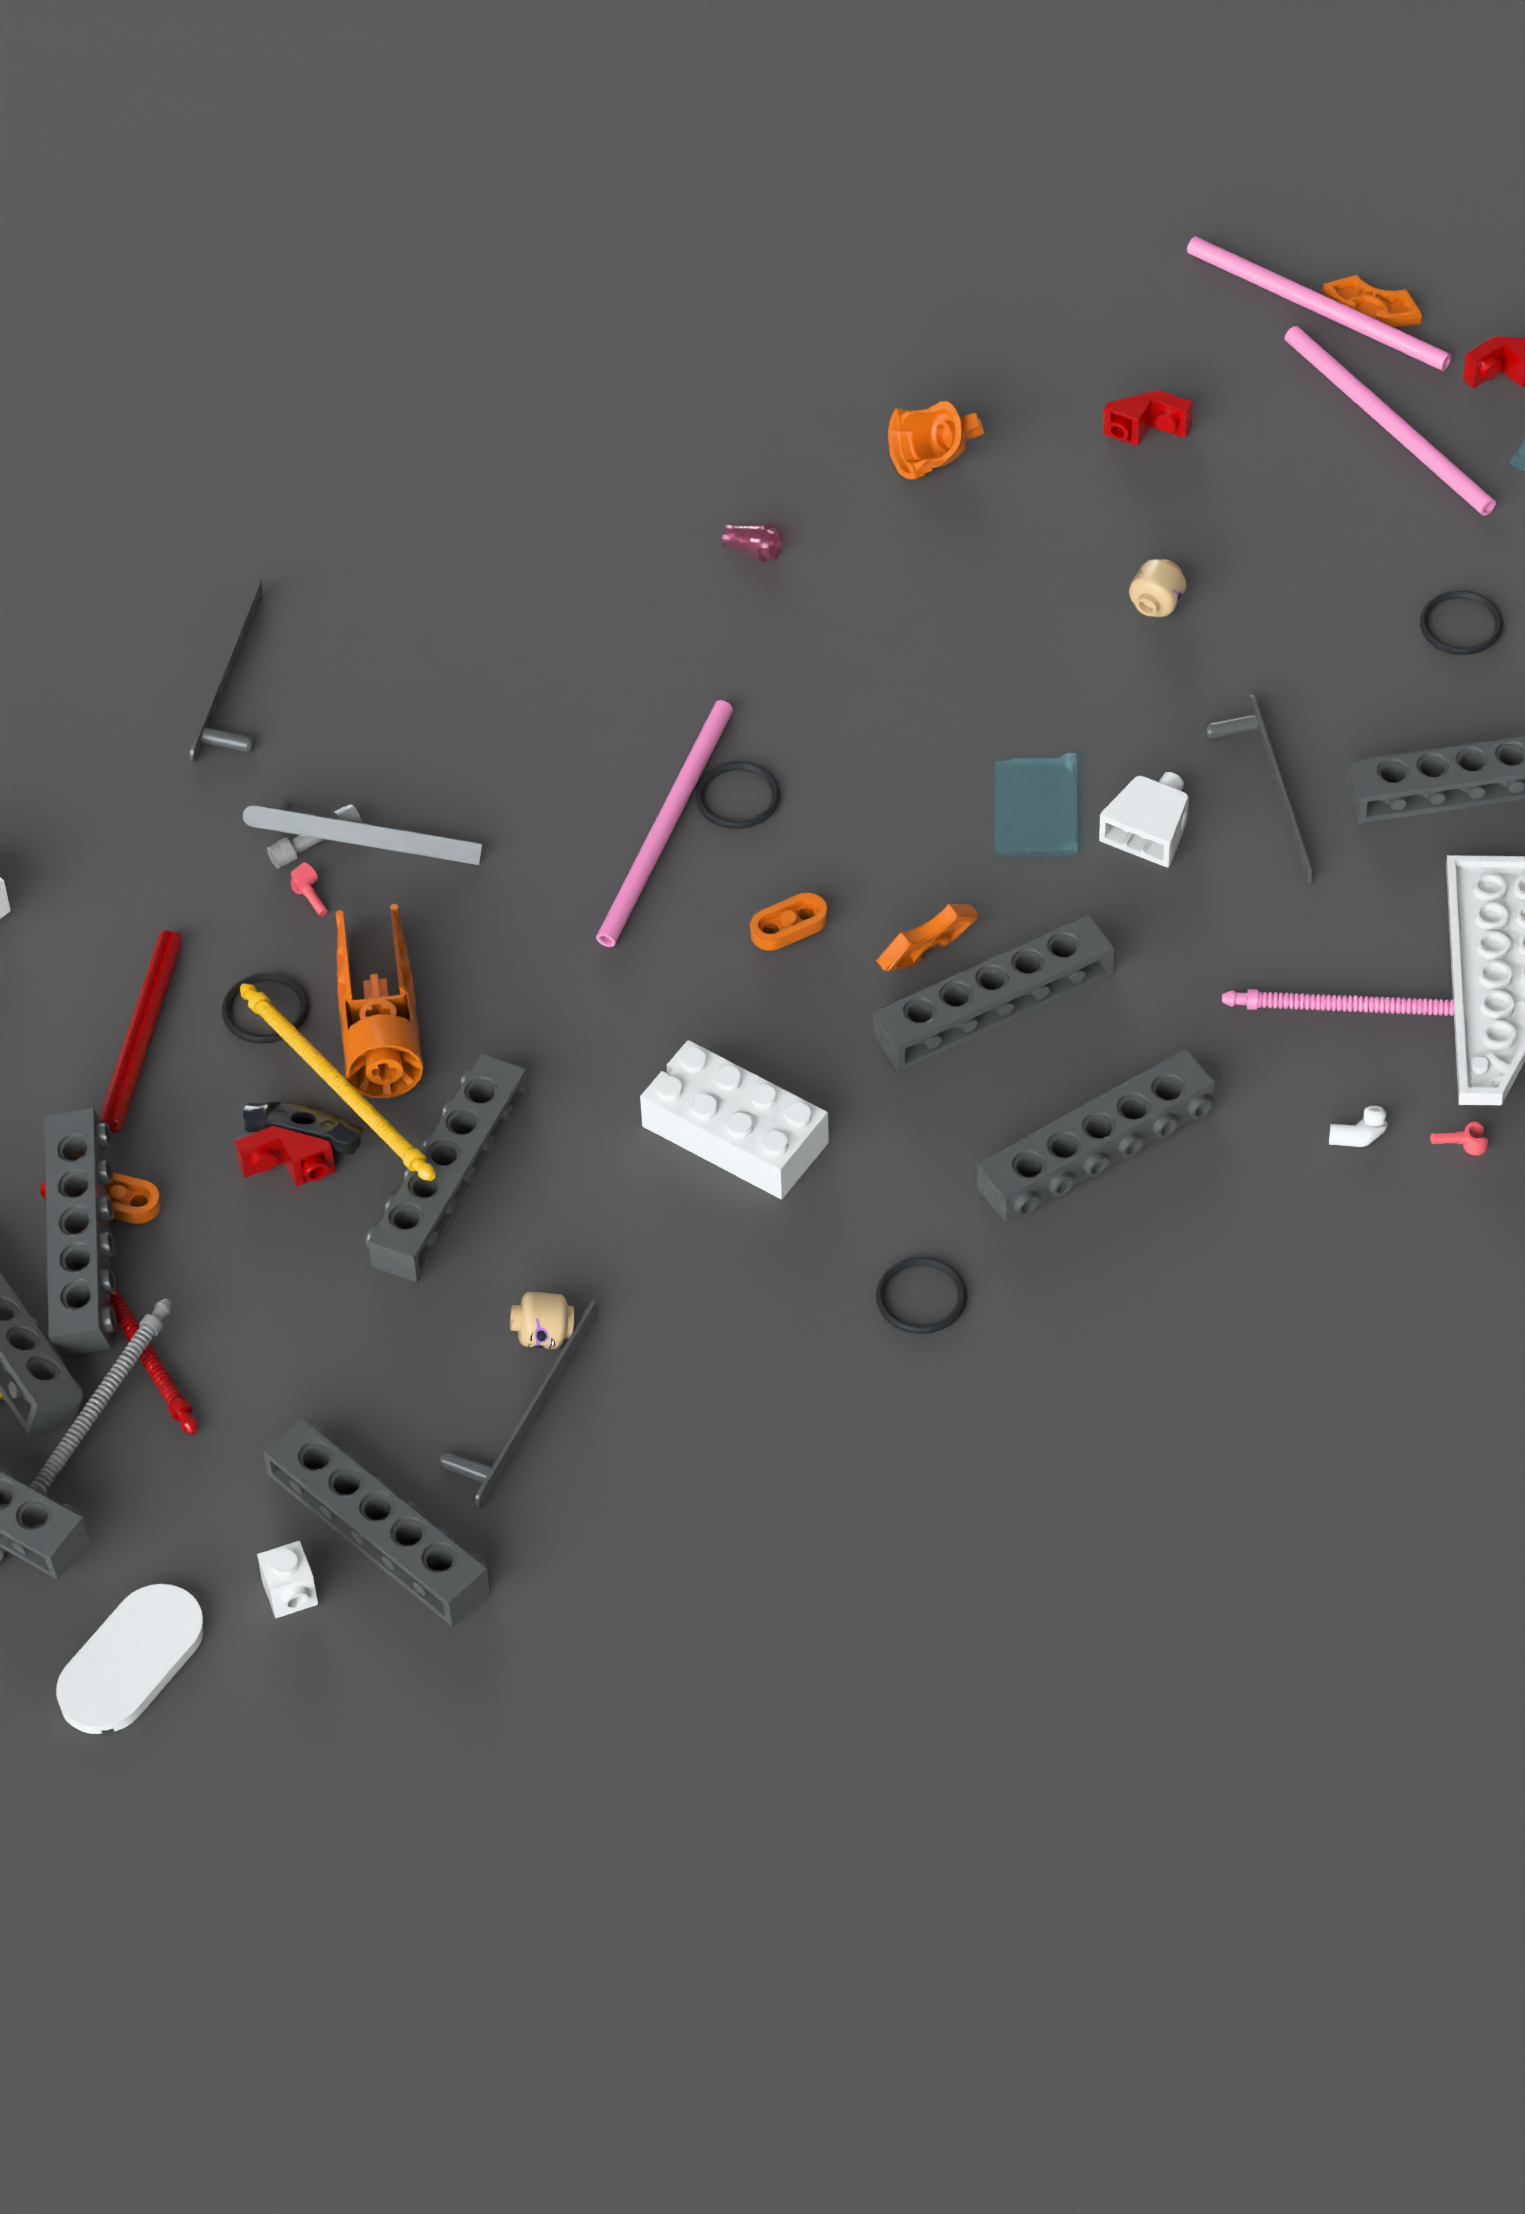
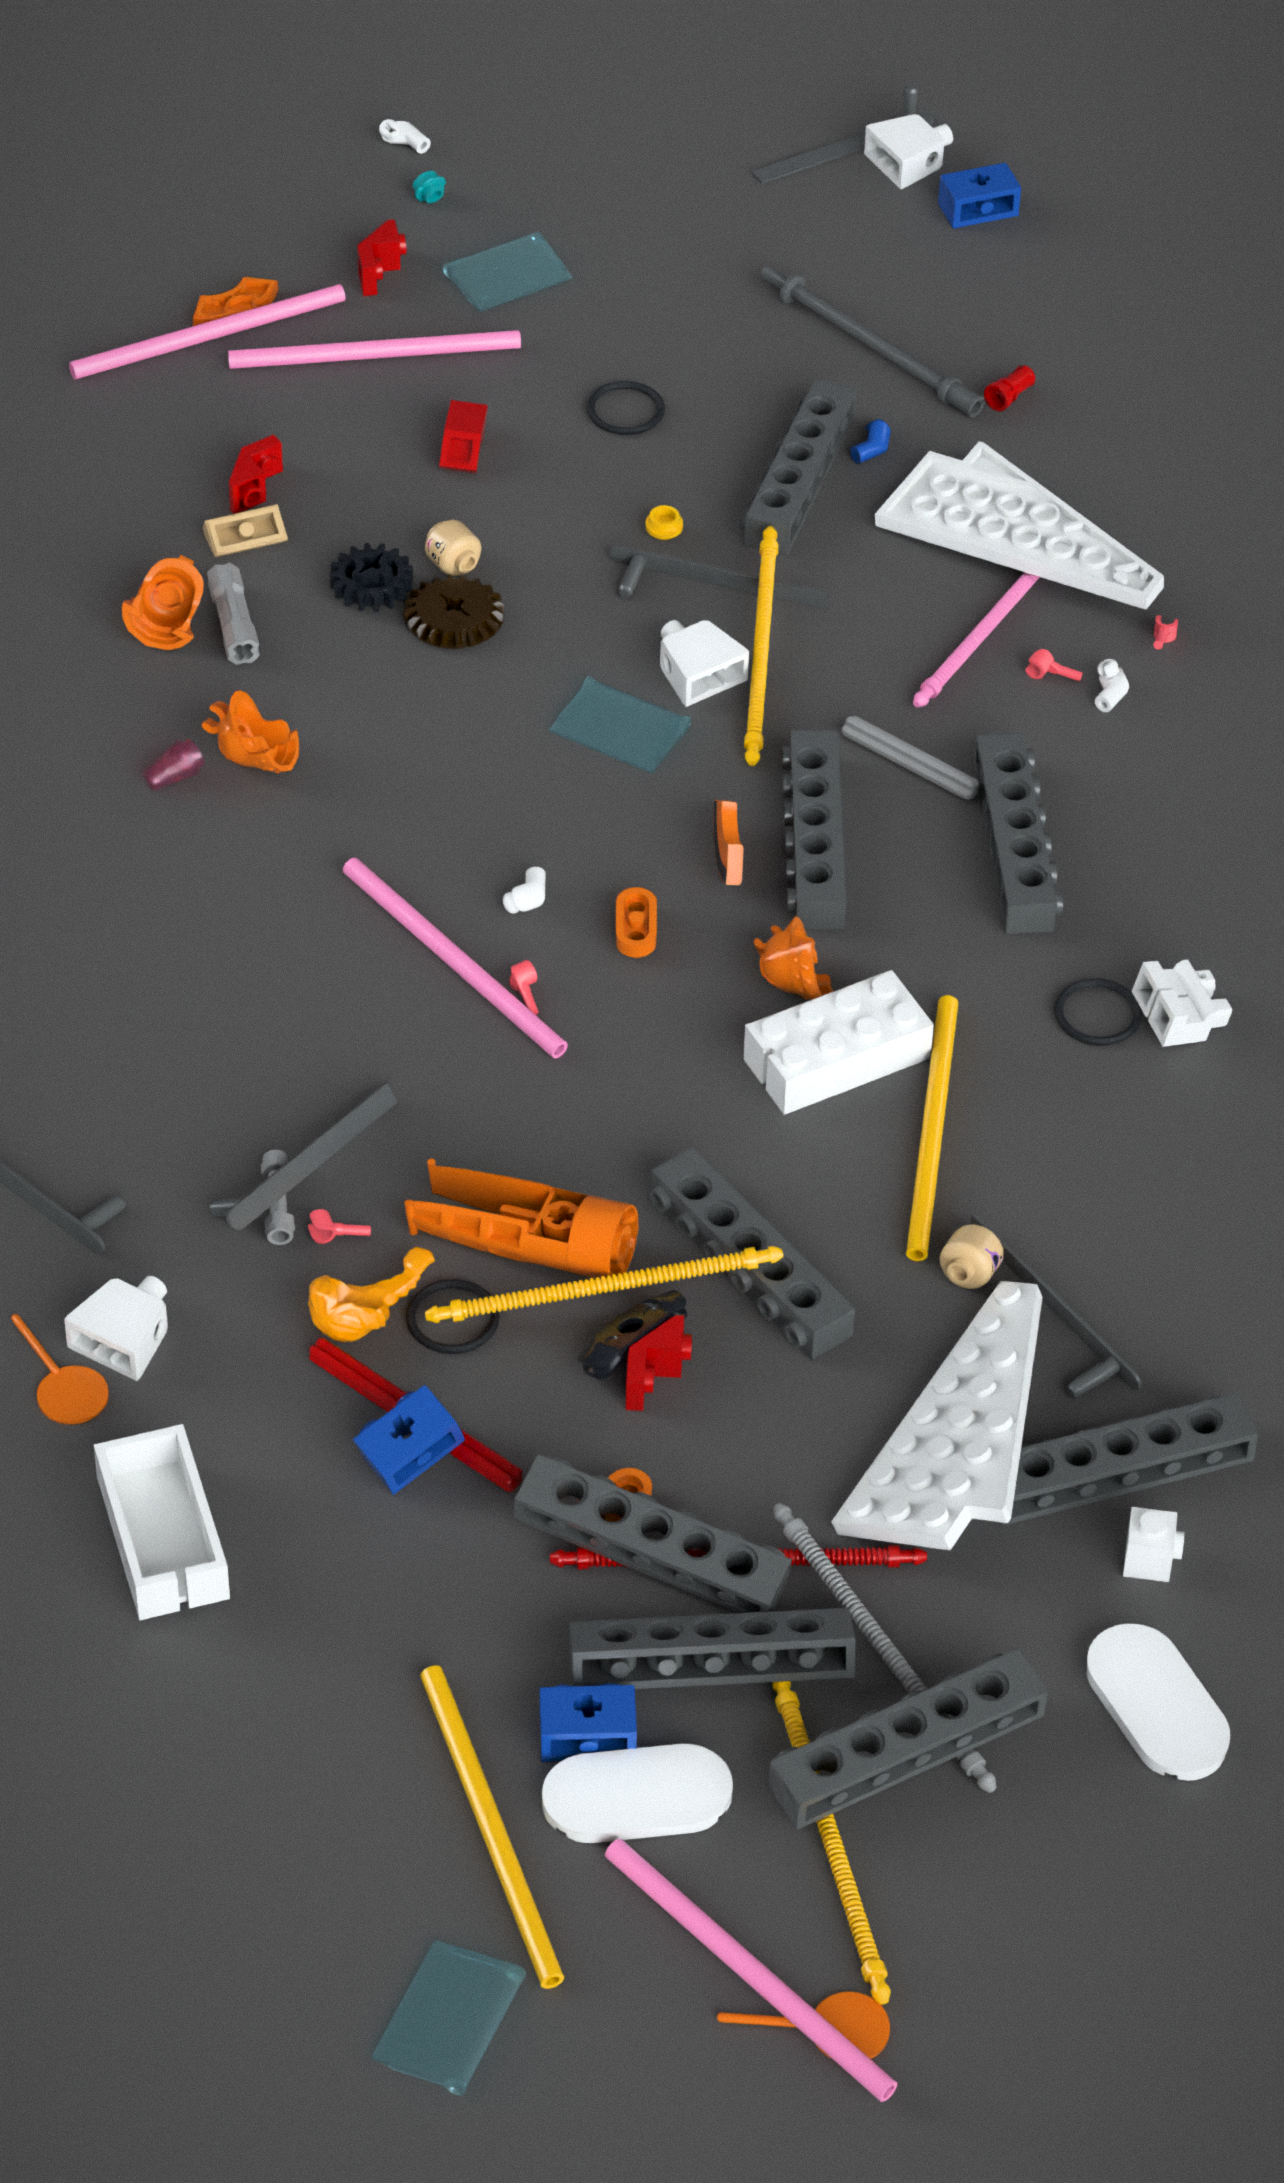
camera: 65 degrees left, 5 degrees down
black tyre [696,762,780,829] -> none
none -> orange piece [11,1314,109,1424]
none -> white torso [64,1276,168,1381]
none -> tan slope [202,504,288,558]
none -> orange helmet [202,690,299,773]
none -> light grey axle [207,563,260,665]
none -> light orange hair [308,1247,435,1343]
none -> black gear [330,543,413,612]
none -> blue brick [353,1385,465,1495]
none -> dark brown gear [404,574,505,649]
none -> red slope [439,400,488,474]
none -> white arm [503,867,546,914]
none -> coral hand [509,960,539,1015]
none -> yellow plate [645,505,683,540]
none -> yellow hose [744,526,779,766]
none -> orange helmet [753,916,834,1000]
none -> white wing [831,1281,1043,1550]
none -> light grey axle [842,716,980,800]
none -> yellow piece [906,995,959,1261]
none -> coral hand [1025,649,1083,682]
none -> white hips [1132,959,1232,1047]

